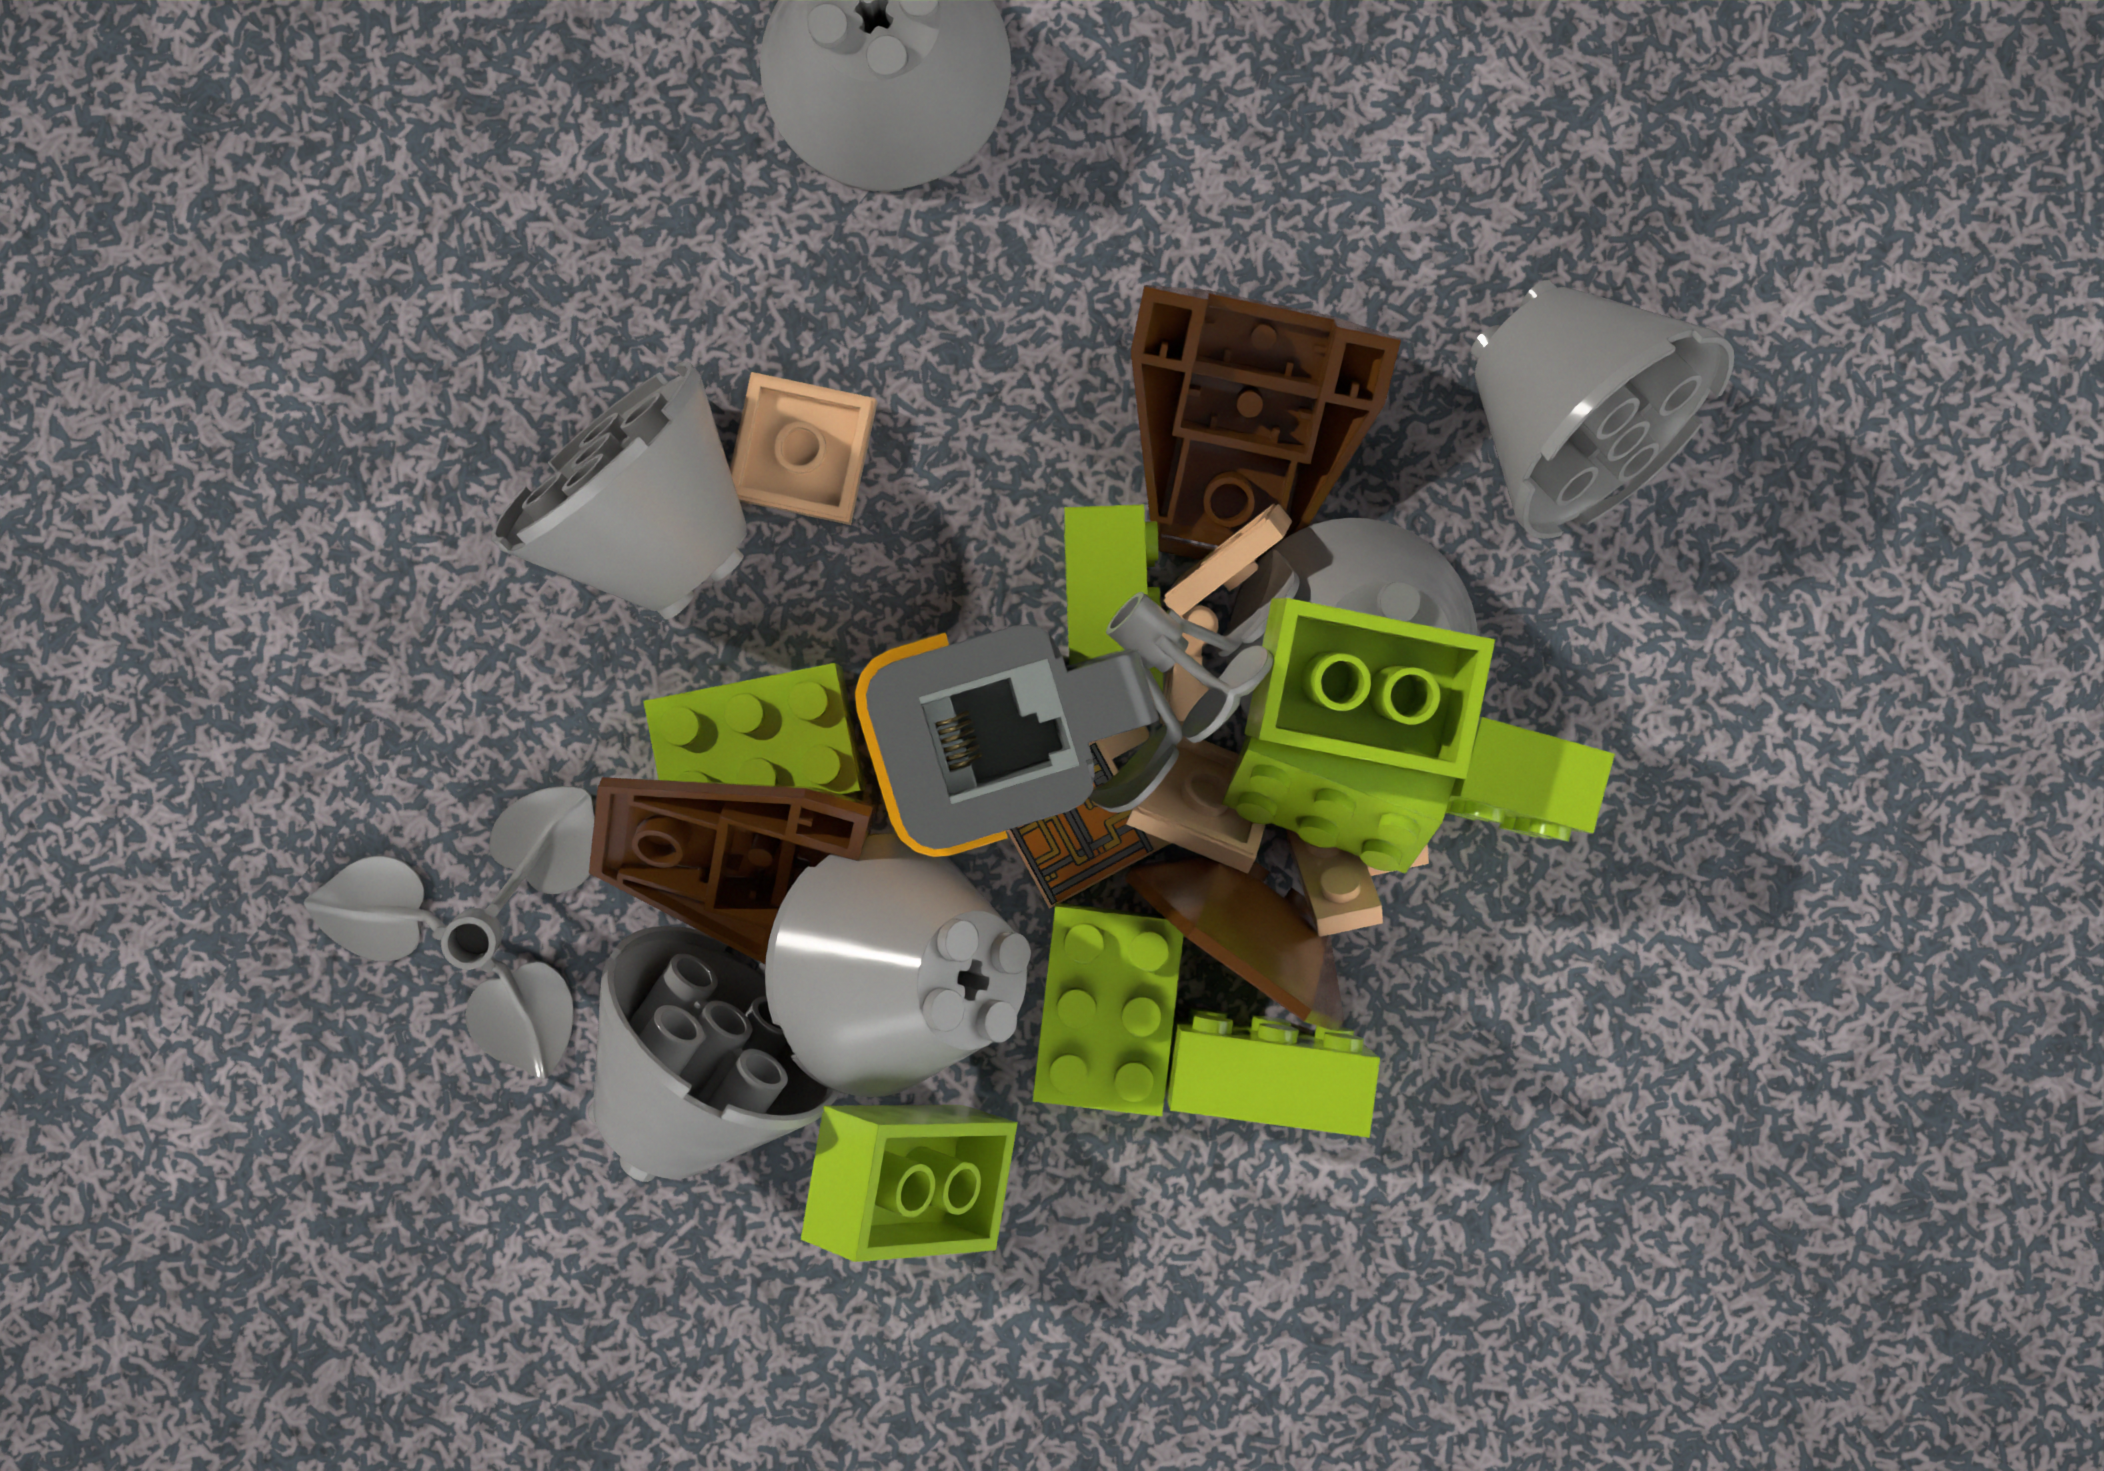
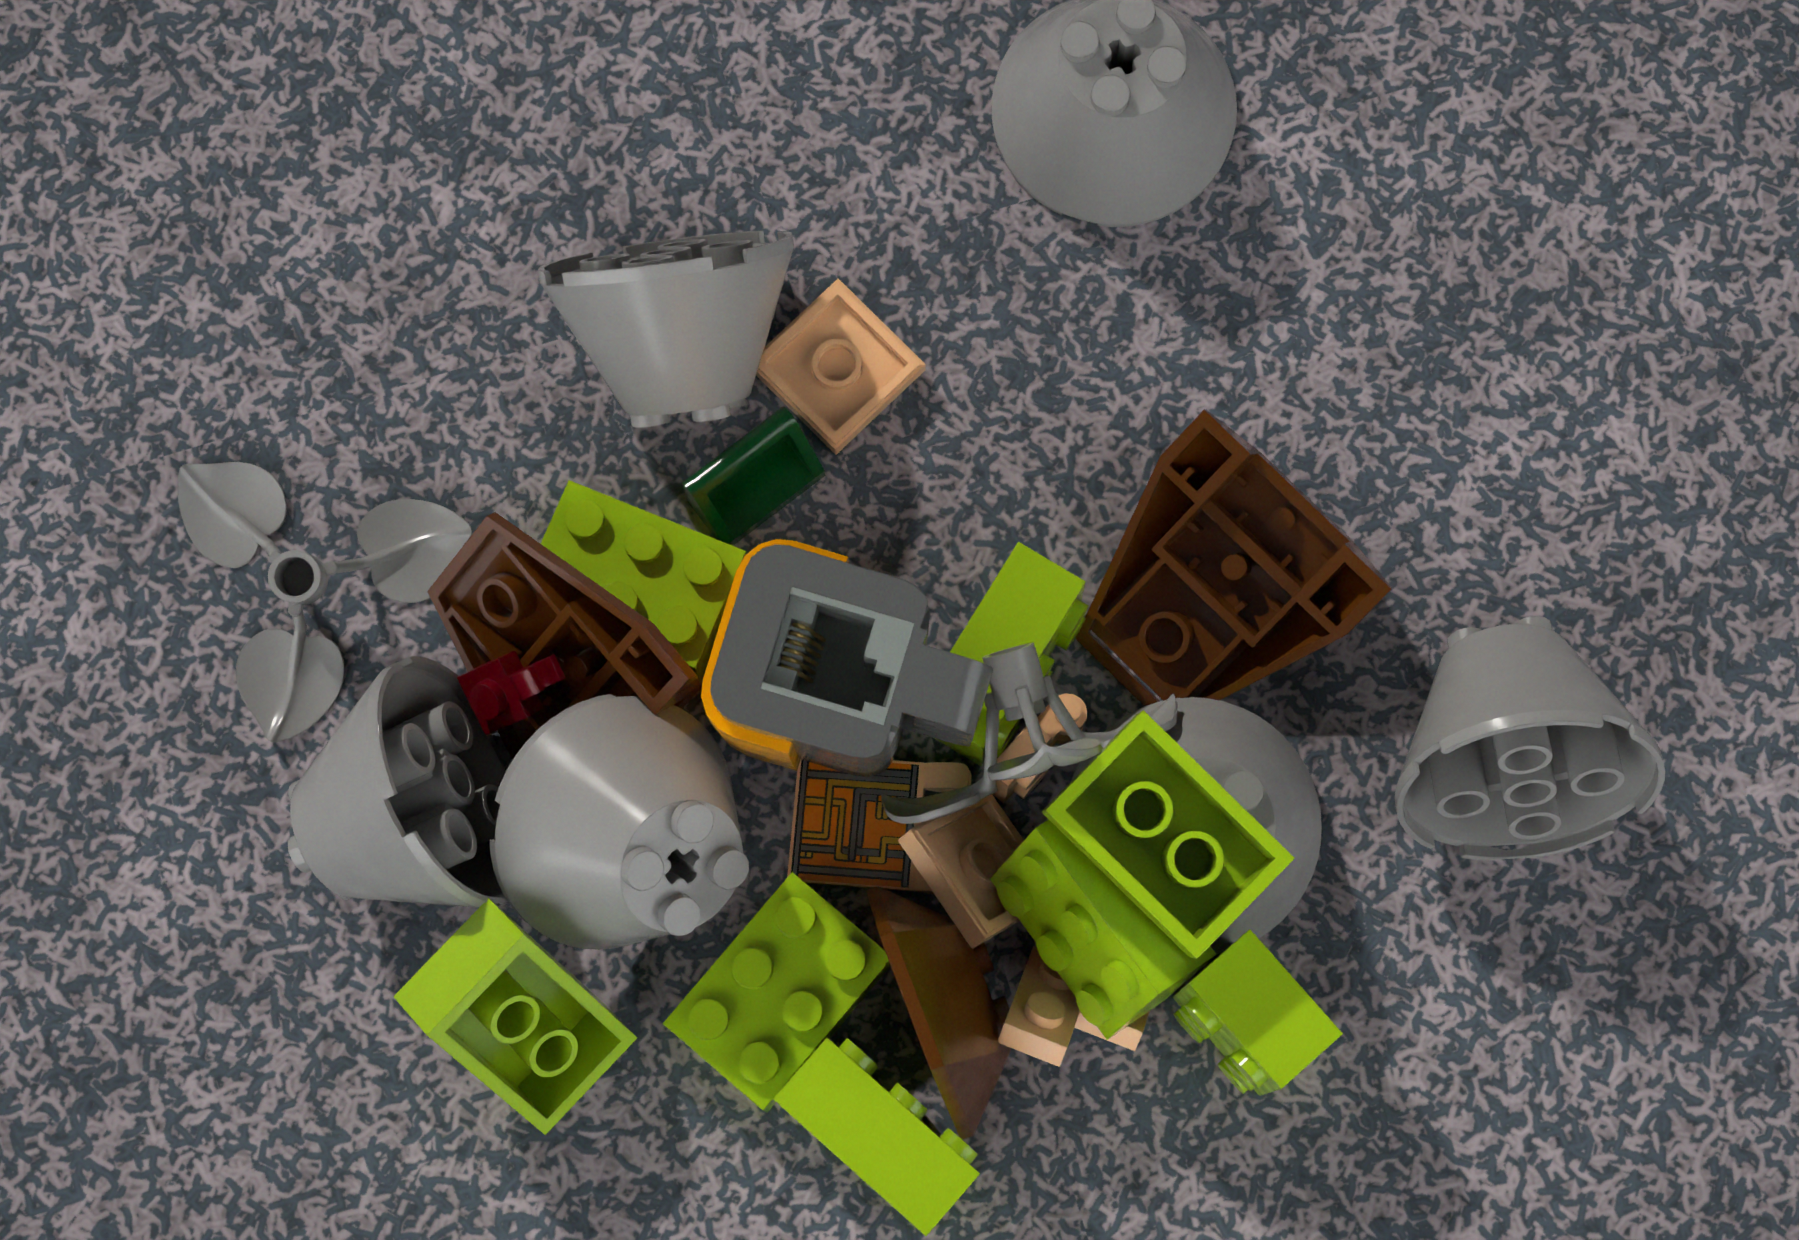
camera: 40 degrees right, 10 degrees down
light nougat plate [1163,504,1292,617] -> none
none -> dark red plate [457,650,566,735]
none -> dark green tile [681,406,826,546]

